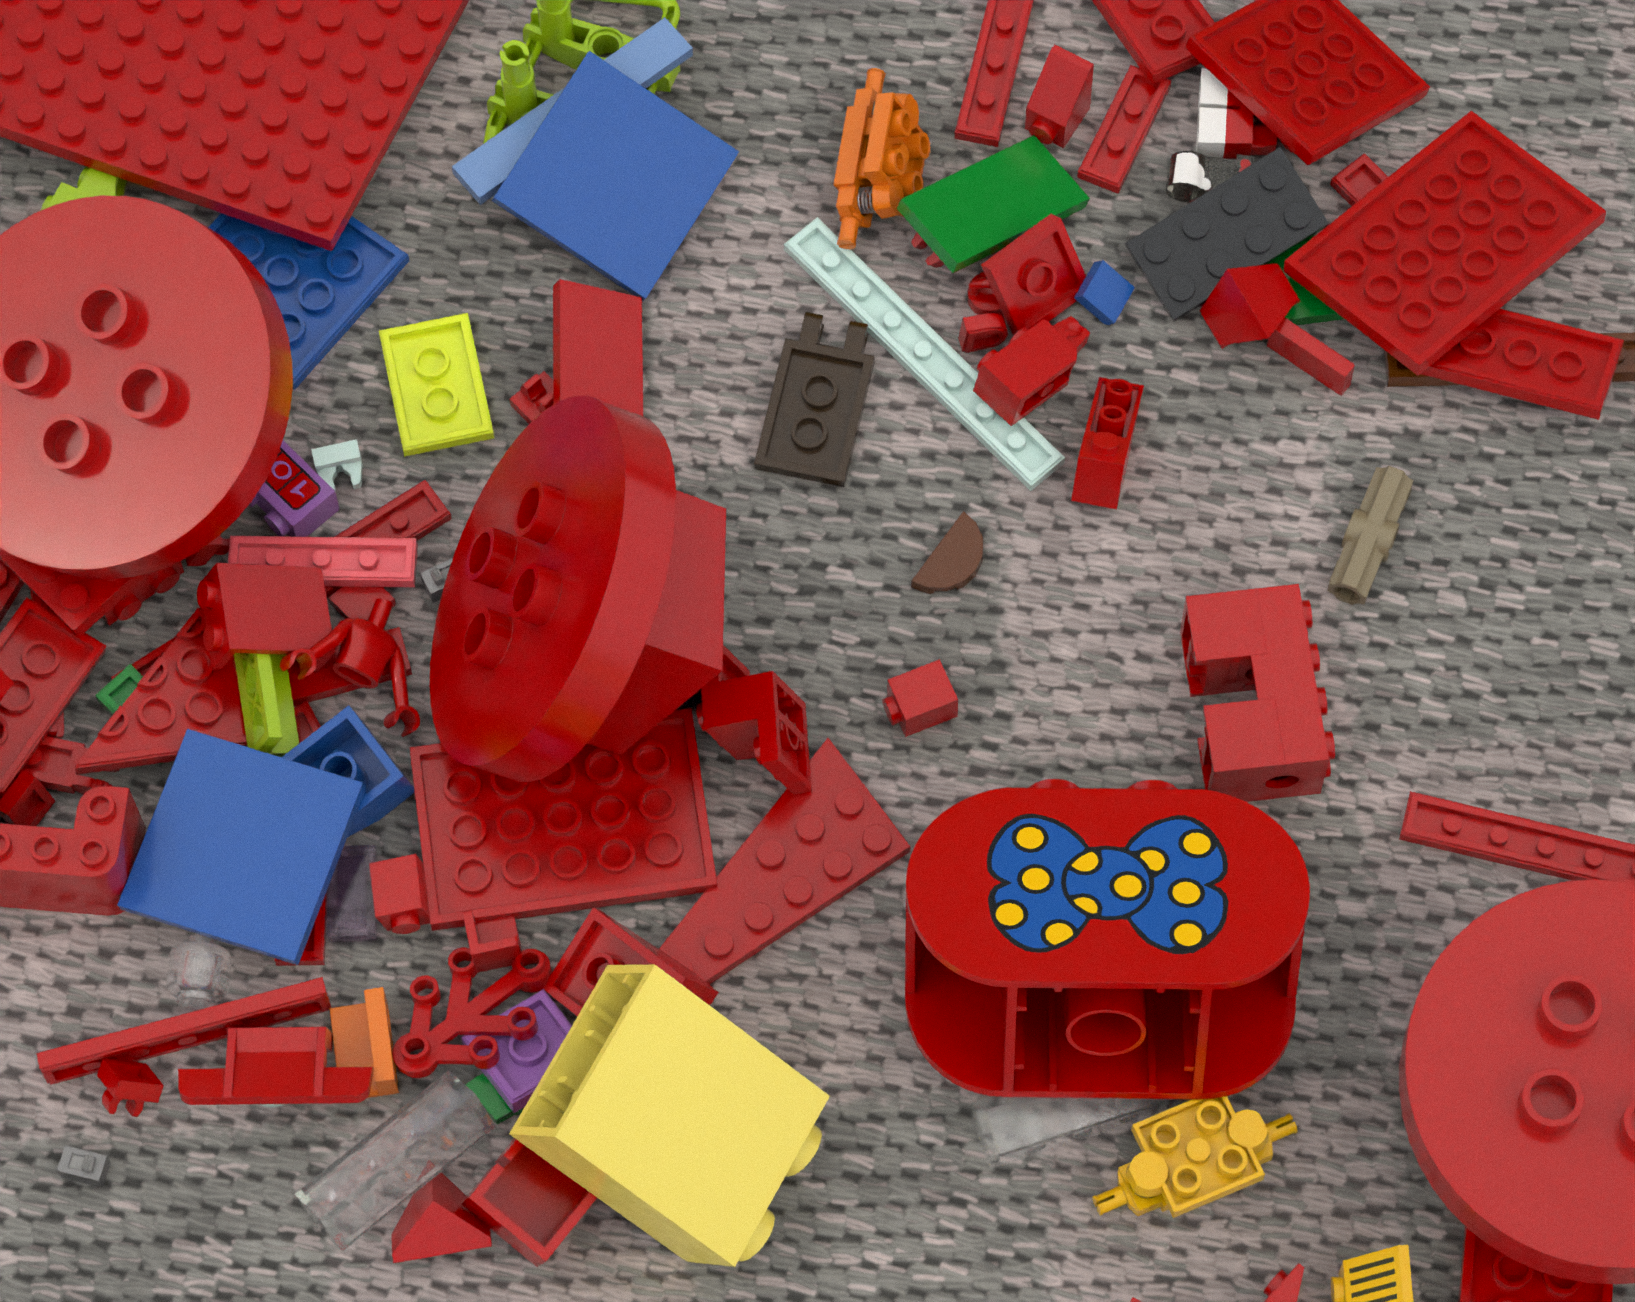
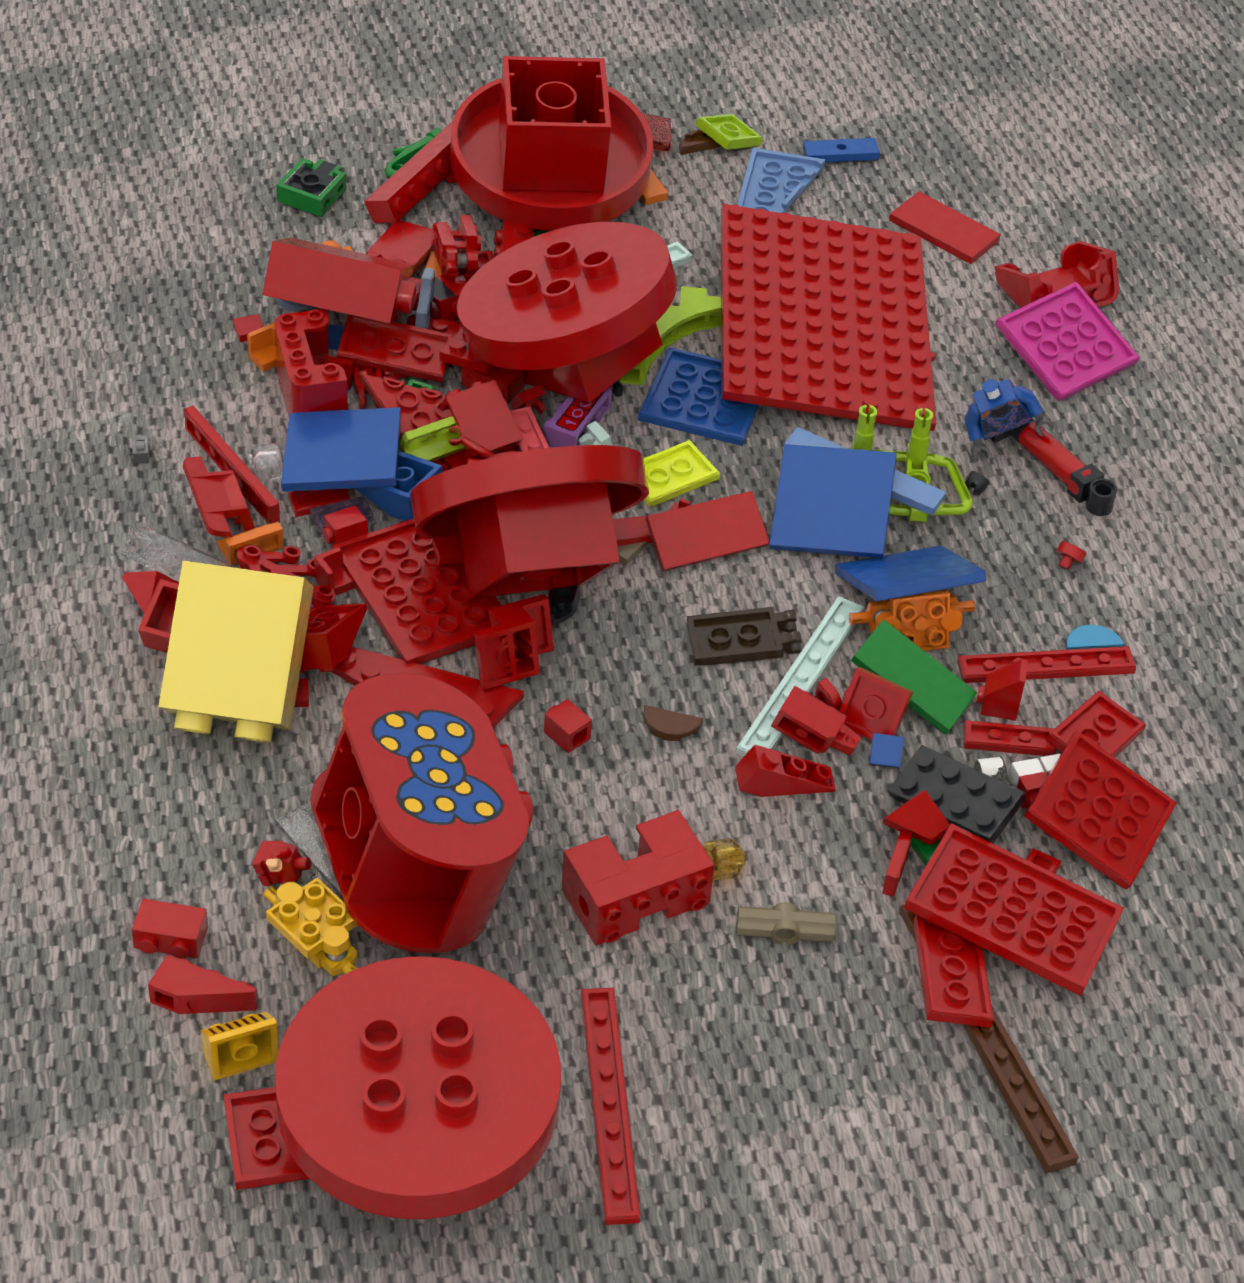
camera: 65 degrees right, 20 degrees down
red tile [97,1058,164,1117] -> none
none -> red piece [252,841,312,887]
none -> clear yellow head [703,838,746,881]
none -> blue tile [835,545,986,601]

